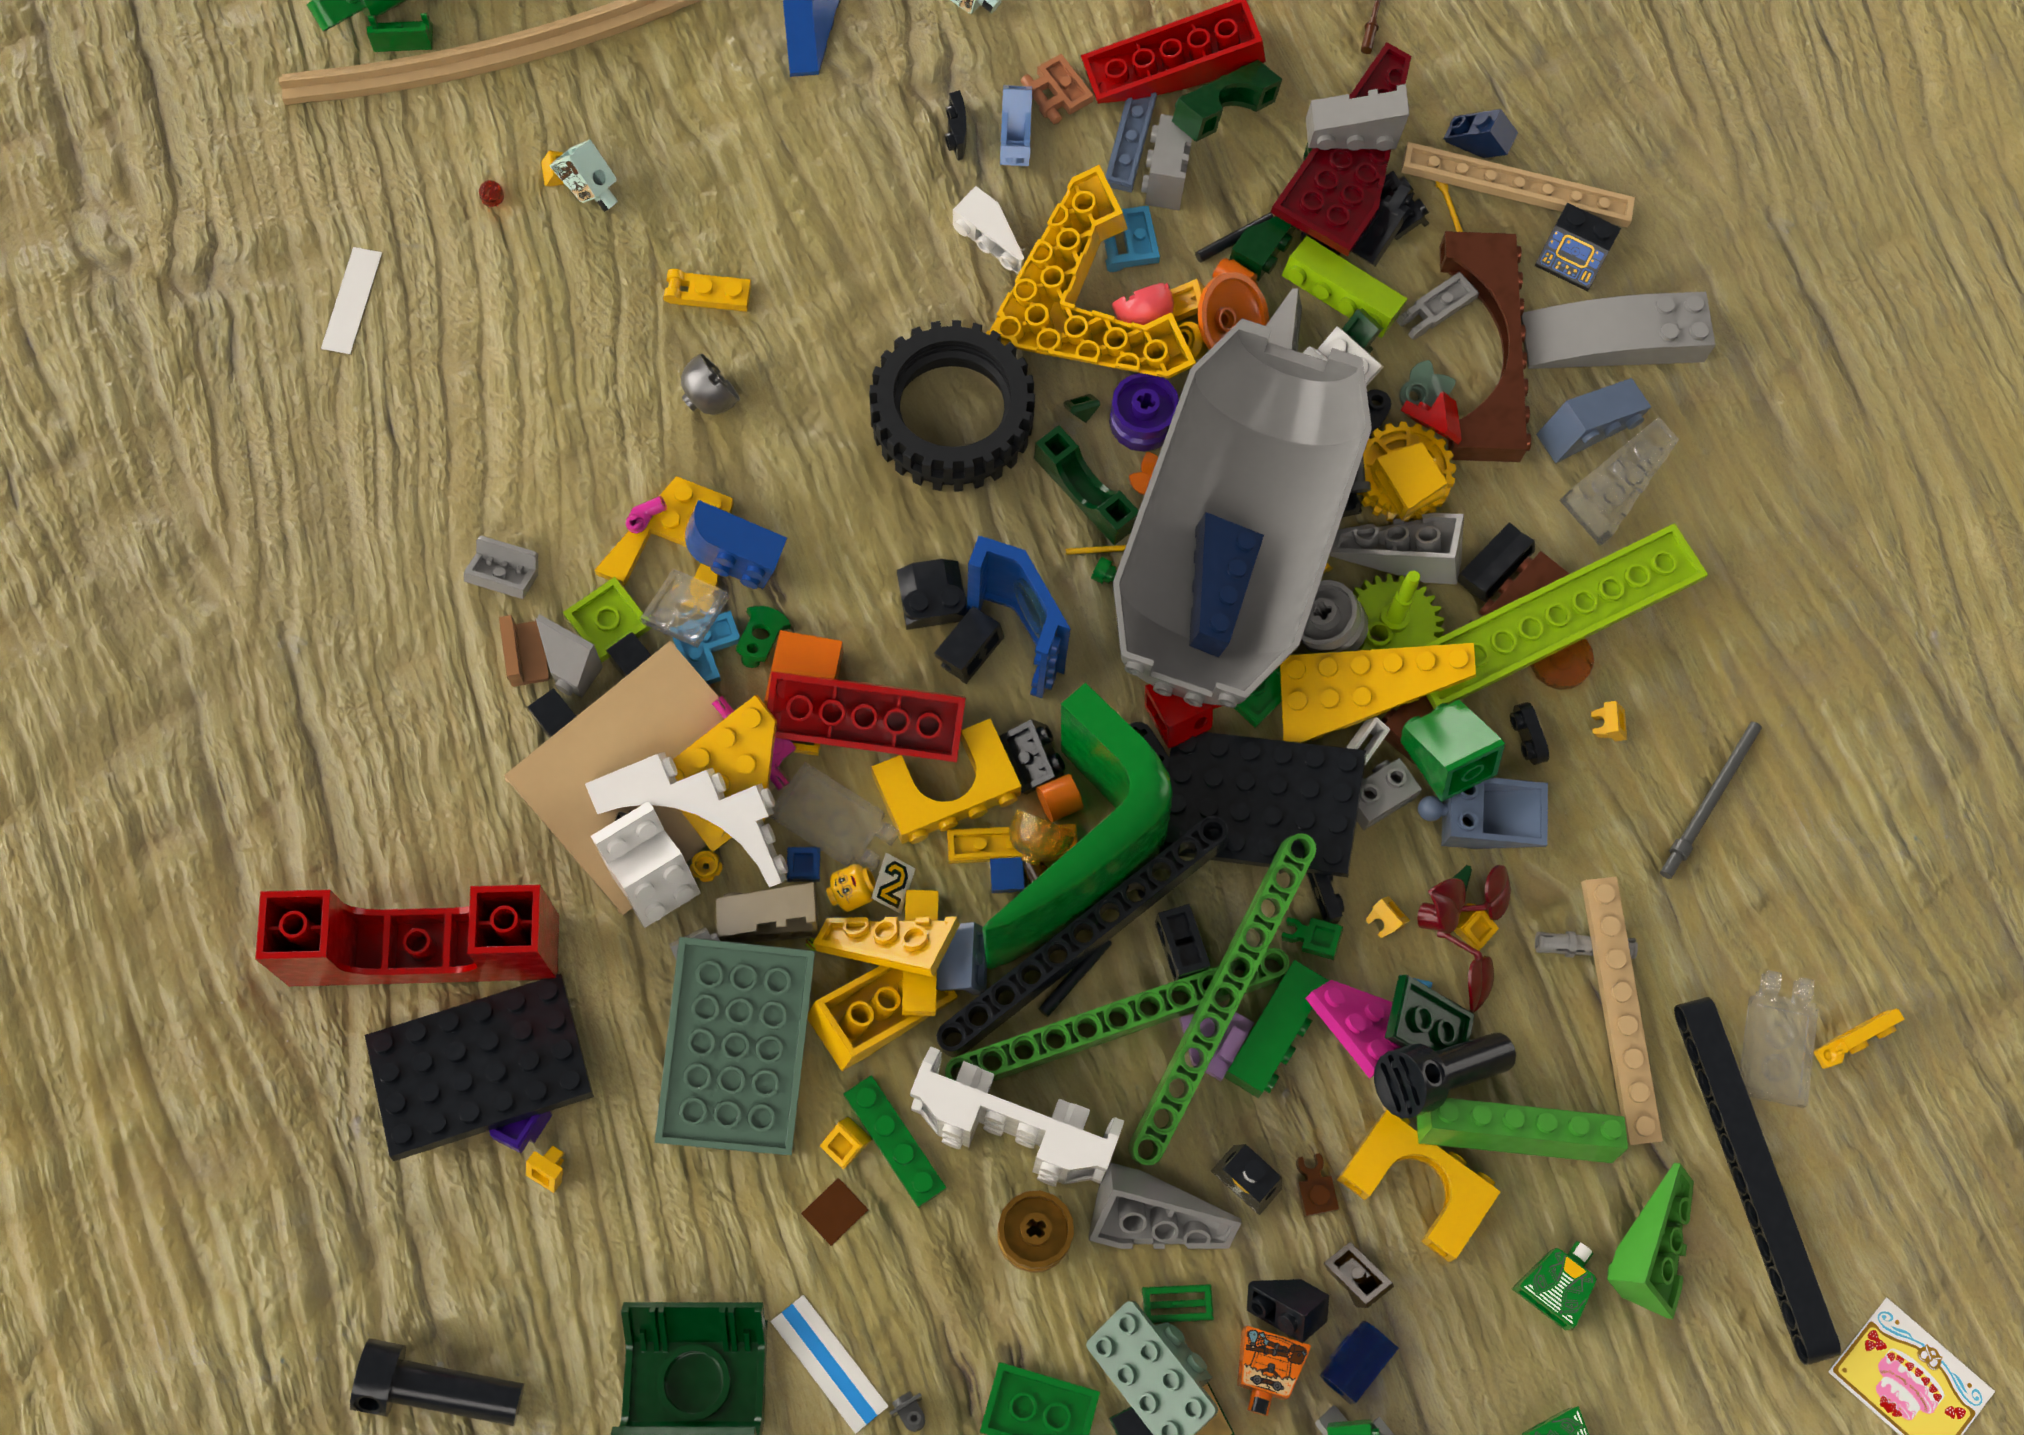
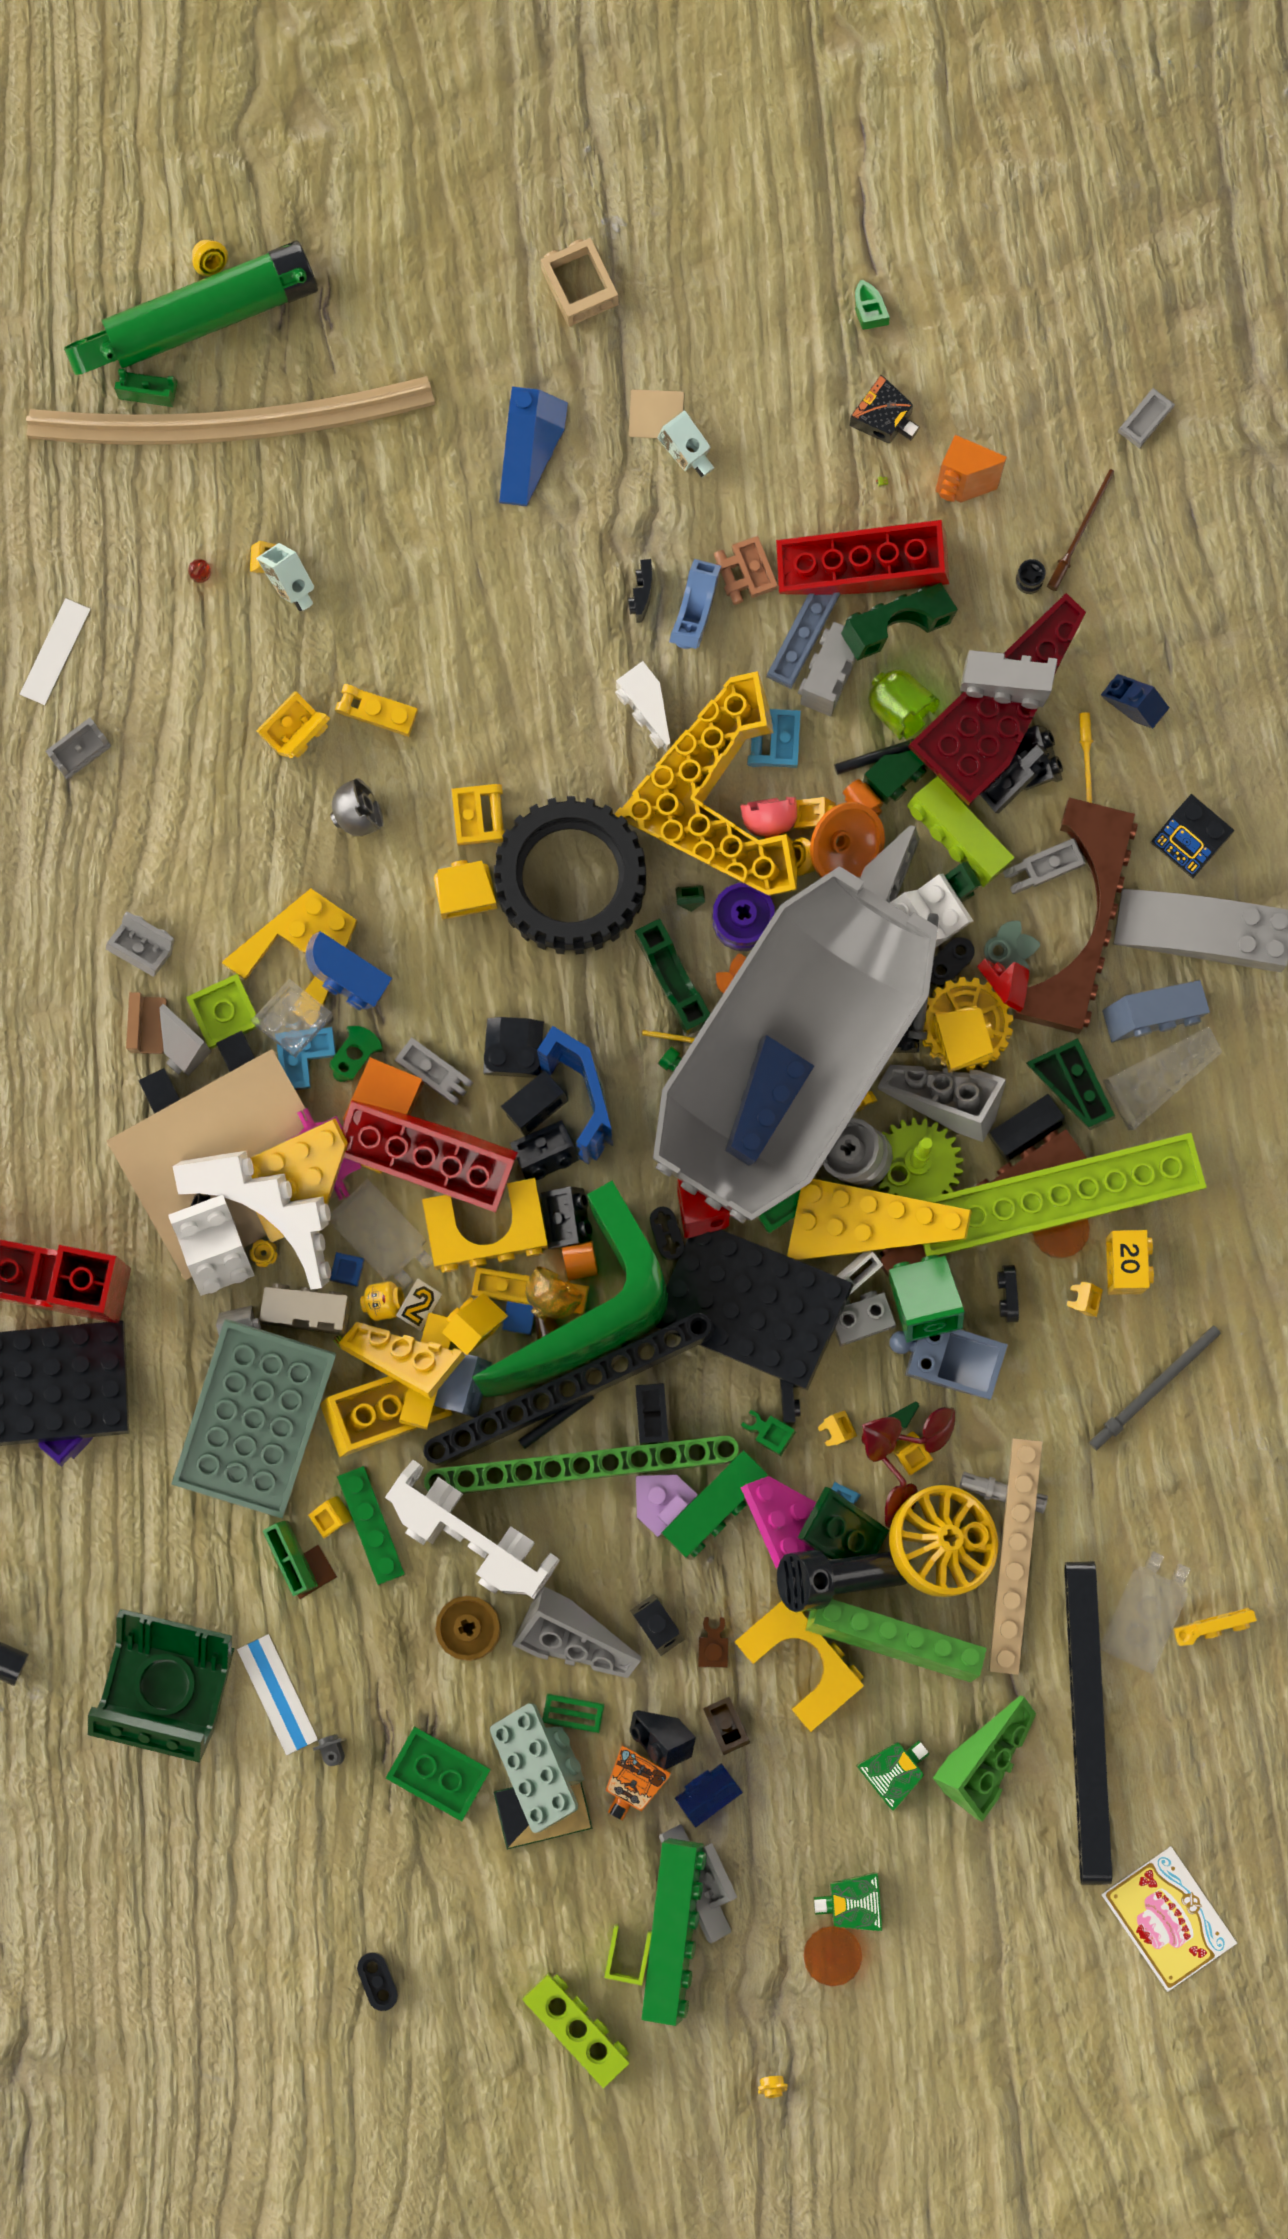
camera: 20 degrees right, 10 degrees up
yellow tile [526,1146,564,1193] -> none
dark pink arm [625,496,667,534] -> none
bright green beam [1128,833,1316,1165] -> none
tan plate [1401,142,1635,228] -> none
none -> light grey hinge [45,718,112,780]
none -> yellow bracket [256,691,330,758]
none -> green piece [262,1521,318,1597]
none -> light grey hinge [395,1037,473,1105]
none -> yellow torso [434,860,498,920]
none -> yellow piece [442,1293,508,1355]
none -> yellow plate [451,784,505,846]
none -> black bracket [510,1120,579,1180]
none -> clear neon green cylinder [868,669,940,740]
none -> yellow piece [889,1485,998,1597]
none -> black wheel [1016,559,1046,594]
none -> dark green wedge [1026,1038,1116,1130]
none -> yellow brick [1106,1230,1154,1295]

